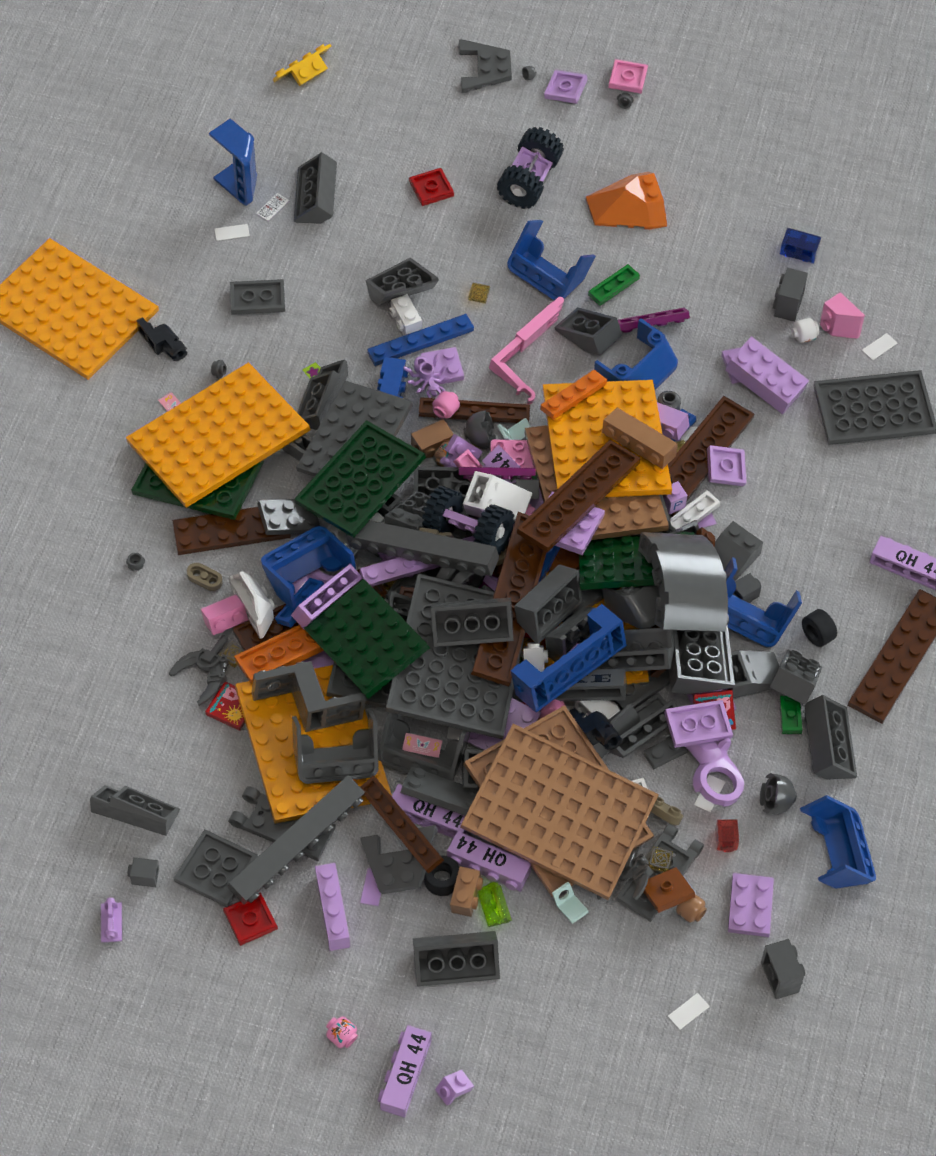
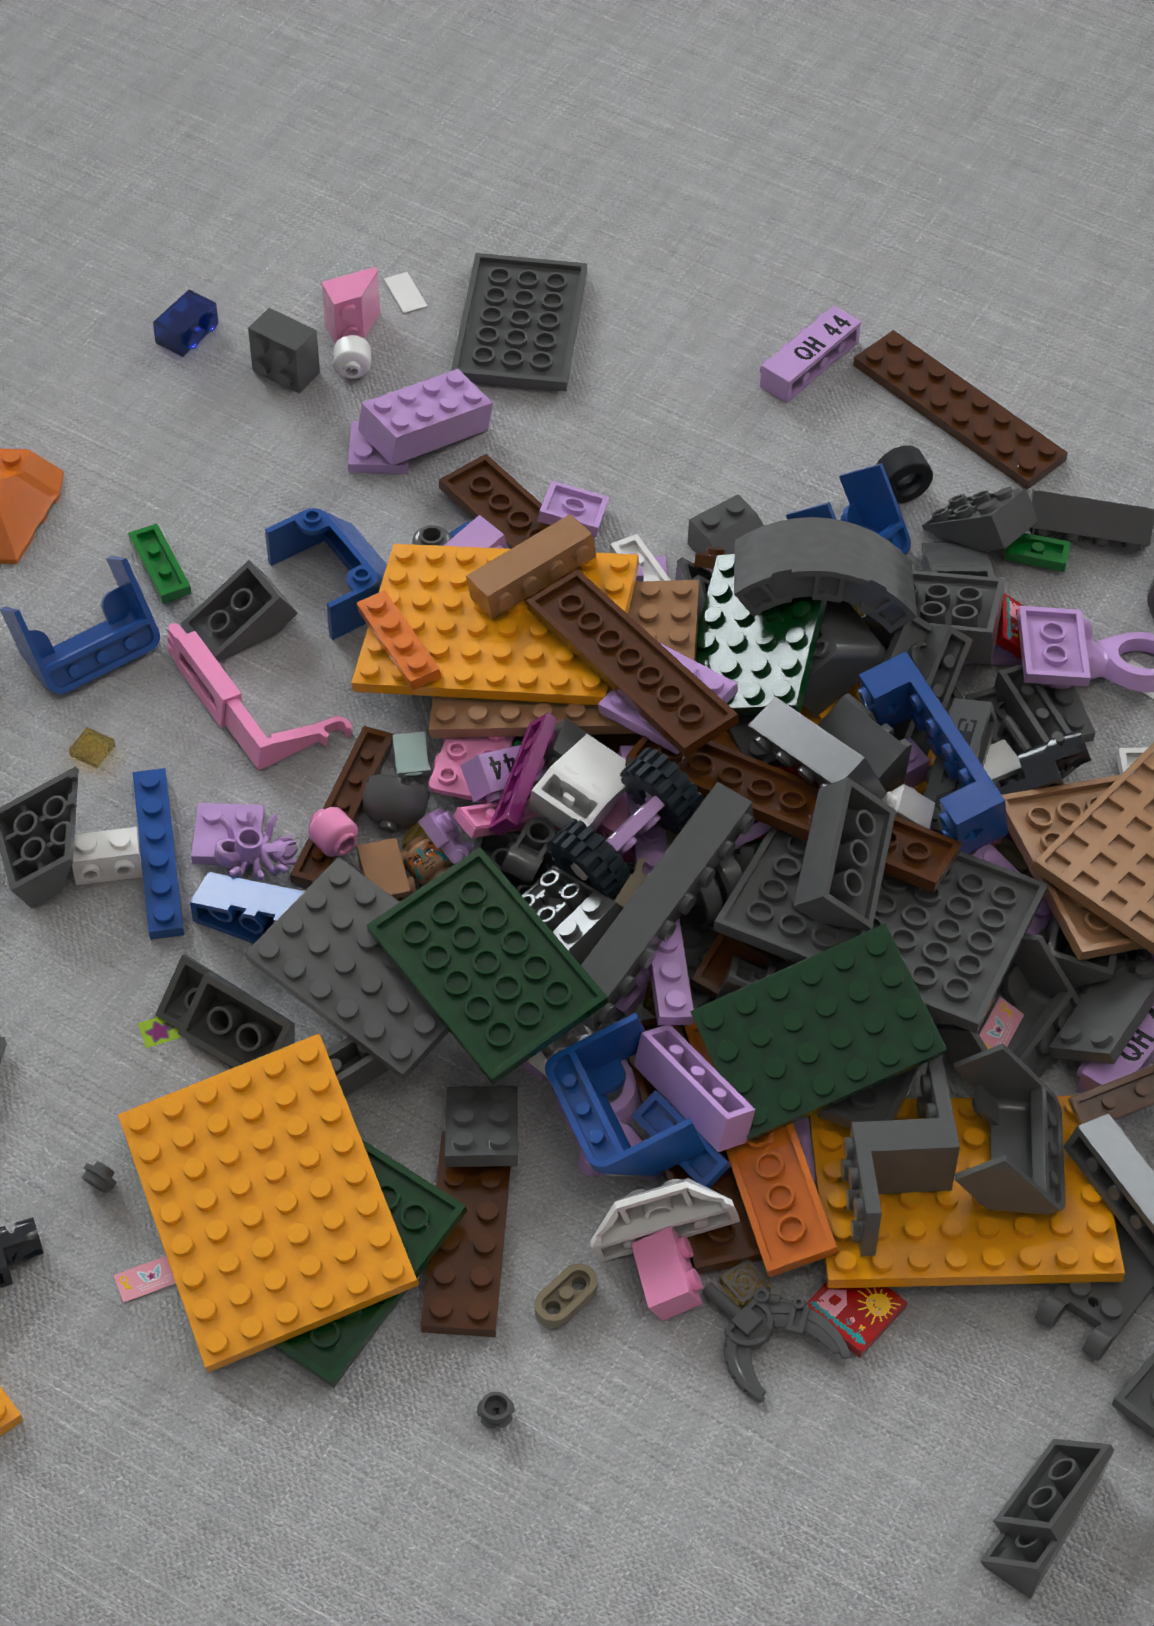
camera: 75 degrees left, 5 degrees down
magenta plate [618,307,690,333] -> none

